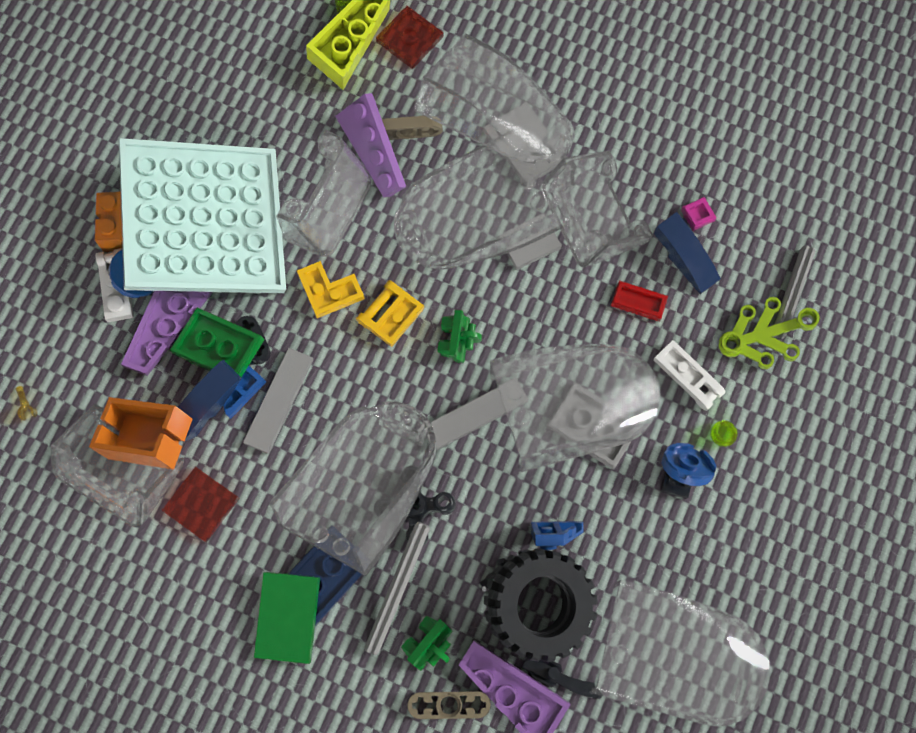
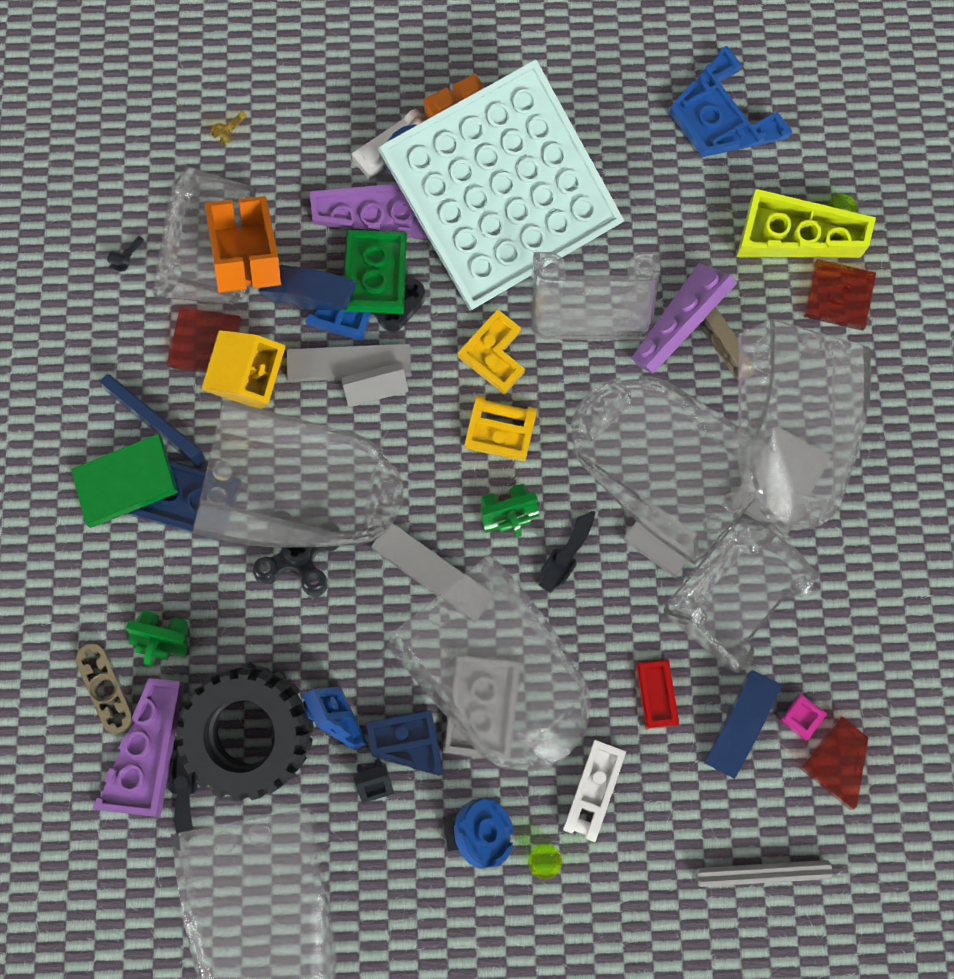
camera: 65 degrees right, 0 degrees up
light grey axle [364,522,430,655] -> none
lime plant [718,297,820,369] -> none
none -> dark blue tile [99,374,206,467]
none -> black hand [107,236,144,272]
none -> yellow slope [201,330,286,410]
none -> light grey tile [341,362,409,407]
none -> black tile [353,759,394,804]
none -> dark blue wing [366,710,444,776]
none -> black piece [538,511,596,594]
none -> blue wing [669,46,792,157]
none -> clear red wing [800,716,868,810]

